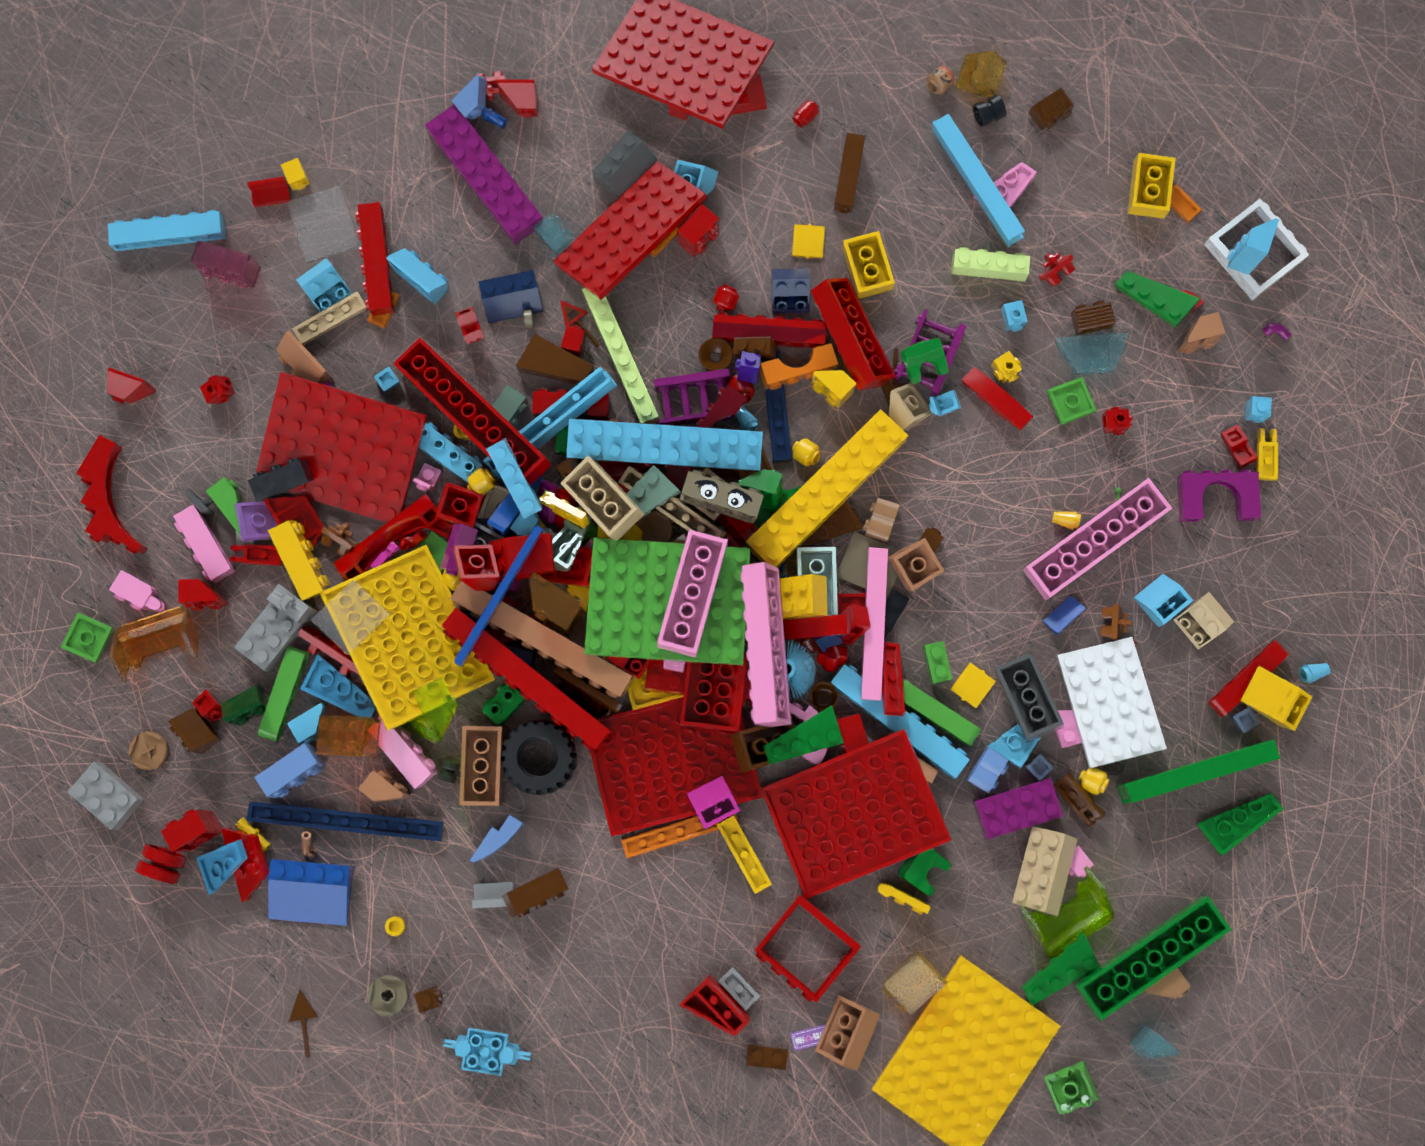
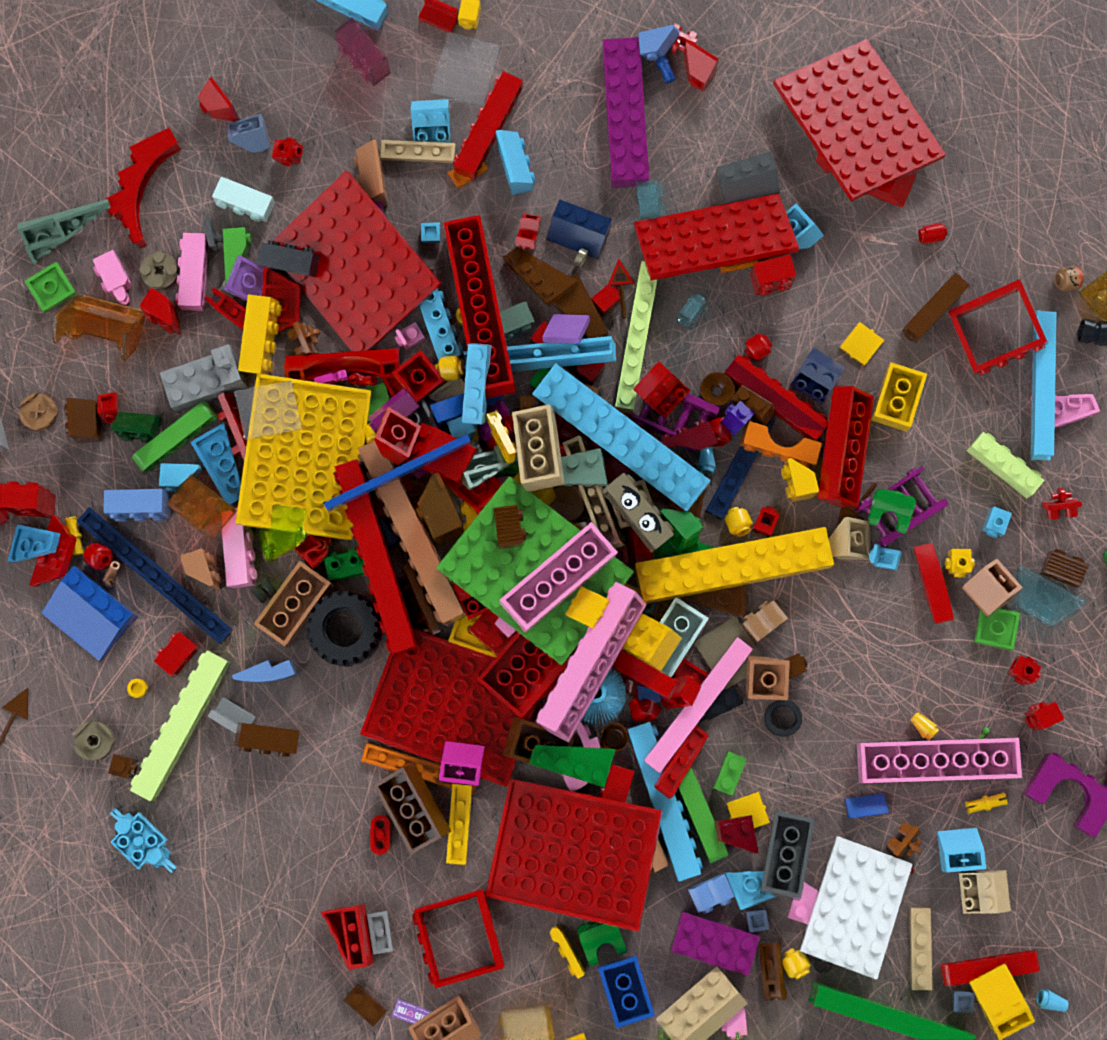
camera: 35 degrees right, 0 degrees up
none -> sand green wedge [18,199,110,264]
none -> red head [83,543,113,570]
none -> yellowish green brick [130,651,231,801]
none -> dark tan plate [139,251,179,290]
none -> red brick [153,632,200,677]
none -> light aqua brick [212,177,275,223]
none -> sand blue slope [226,114,271,153]
none -> red brick [293,535,331,569]
none -> red plate [370,815,391,855]
none -> reddish brown brick [373,762,452,854]
none -> reddish brown brick [493,505,526,550]
none -> reddish brown wing [503,247,578,307]
none -> medium lavender tile [542,314,590,344]
none -> yellow piece [565,586,610,629]
none -> blue brick [598,954,655,1028]
none -> red slope [633,361,691,418]
none -> clear light blue brick [677,294,707,330]
none -> dark red wing [714,815,759,854]
none -> red brick [752,506,780,538]
none -> black tyre [764,700,802,737]
none -> tan plate [909,908,932,990]
none -> red window [948,279,1049,376]
none -> nougat slope [962,559,1023,617]
none -> yellow pin [965,792,1008,814]
none -> red brick [1024,701,1065,731]

